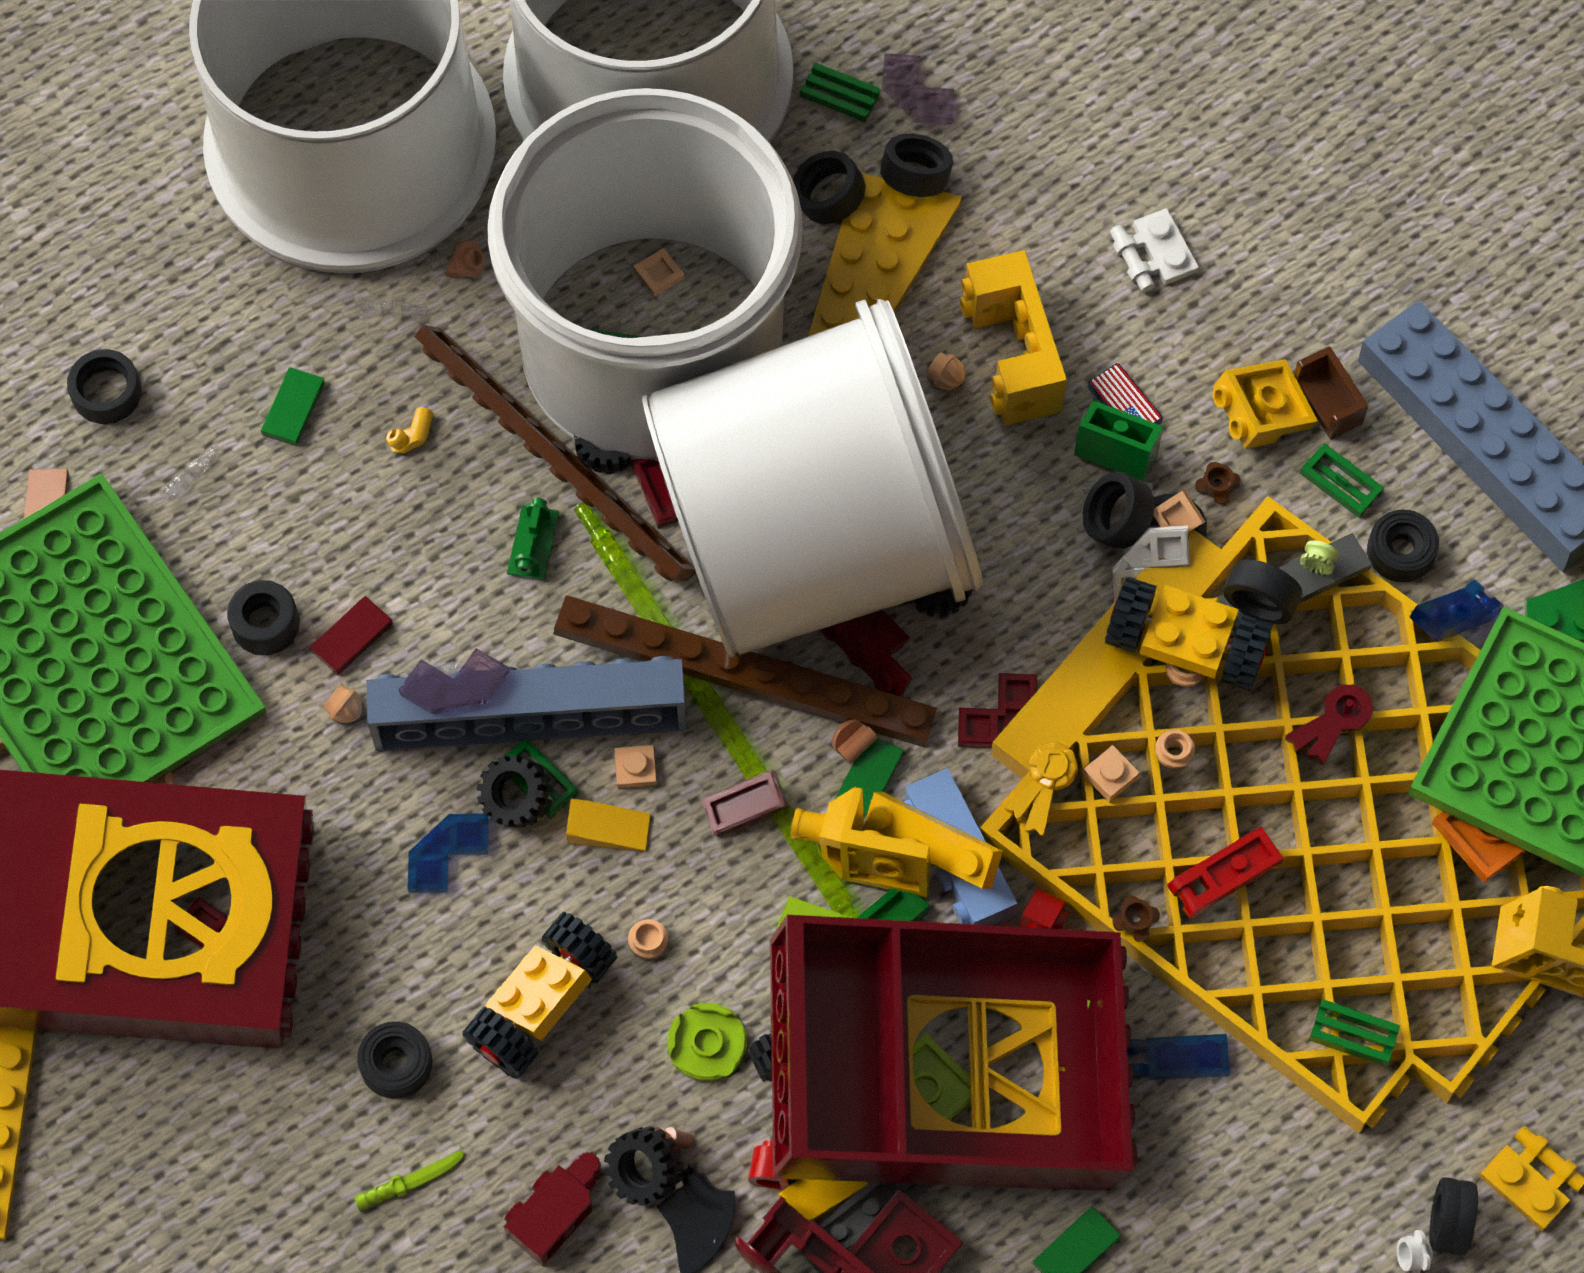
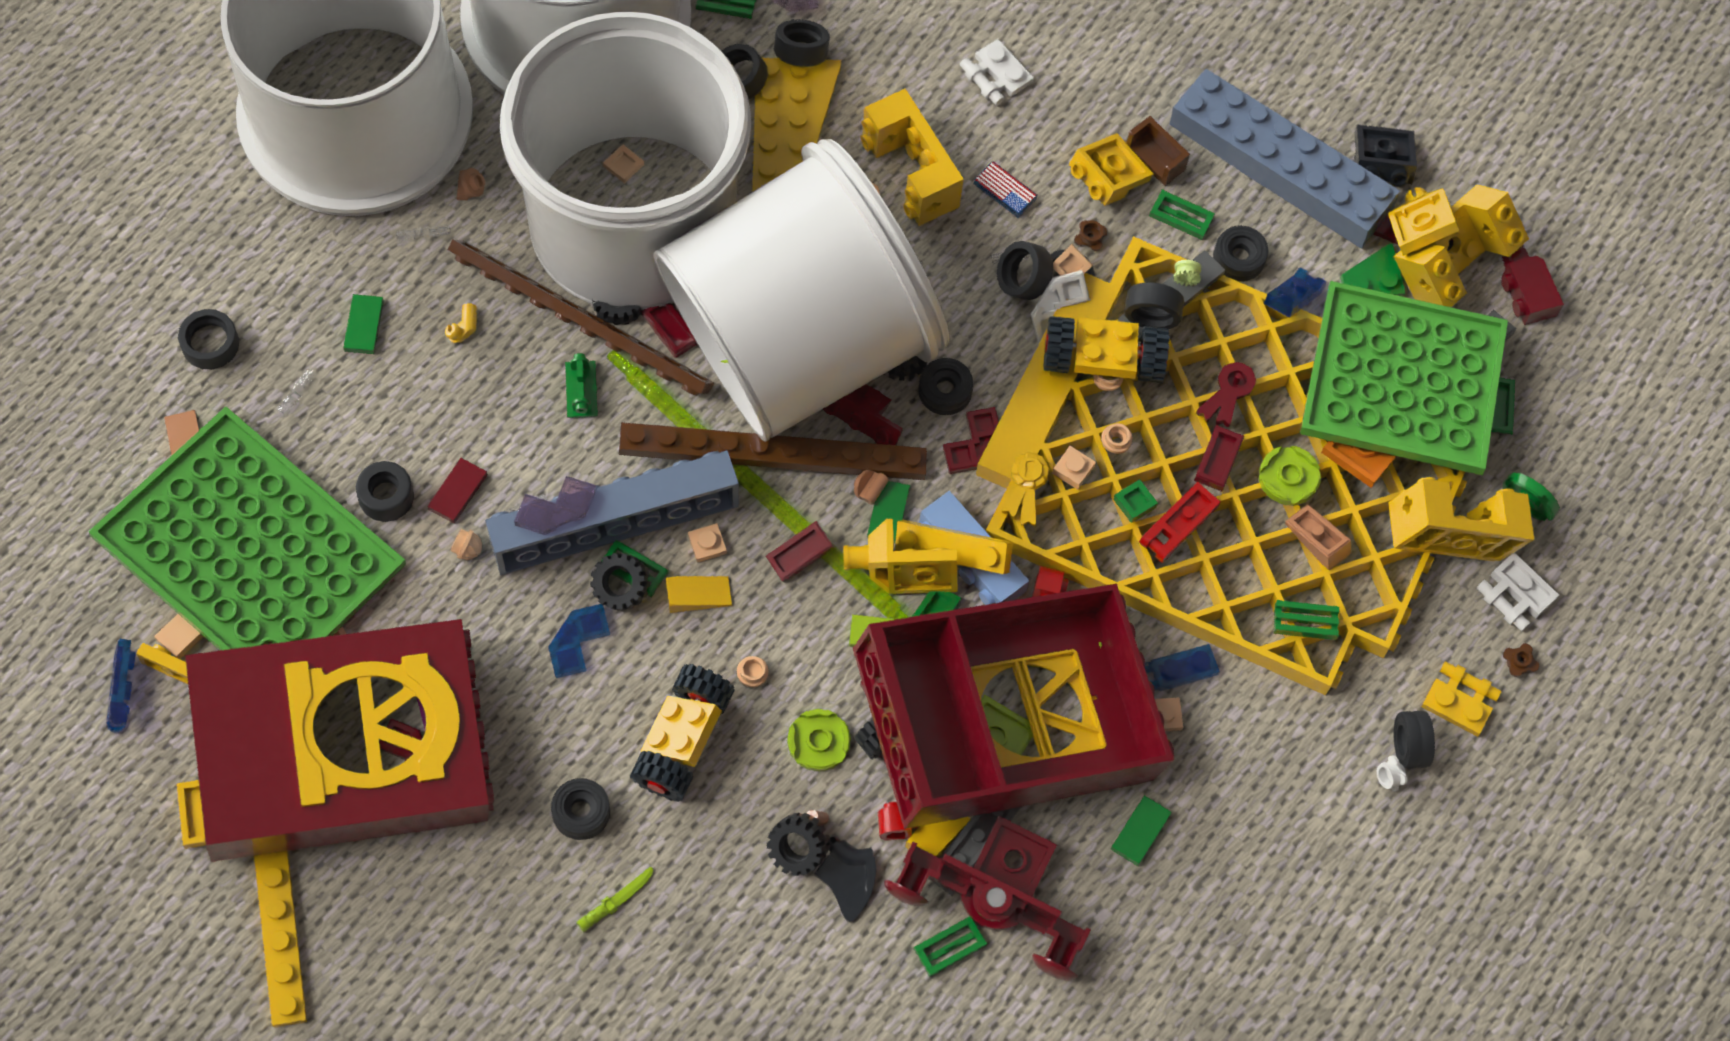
camera: 20 degrees left, 0 degrees up
dark red hinge [504,1151,602,1266] -> none
green brick [1074,400,1163,482] -> none
reddish brown plate [1112,896,1160,942] -> none
none -> black tyre [918,358,974,415]
none -> green plate [1113,479,1158,523]
none -> light nougat plate [1155,697,1183,731]
none -> dark red tile [1194,425,1244,492]
none -> lime tile [1259,446,1321,506]
none -> nougat slope [1285,504,1351,570]

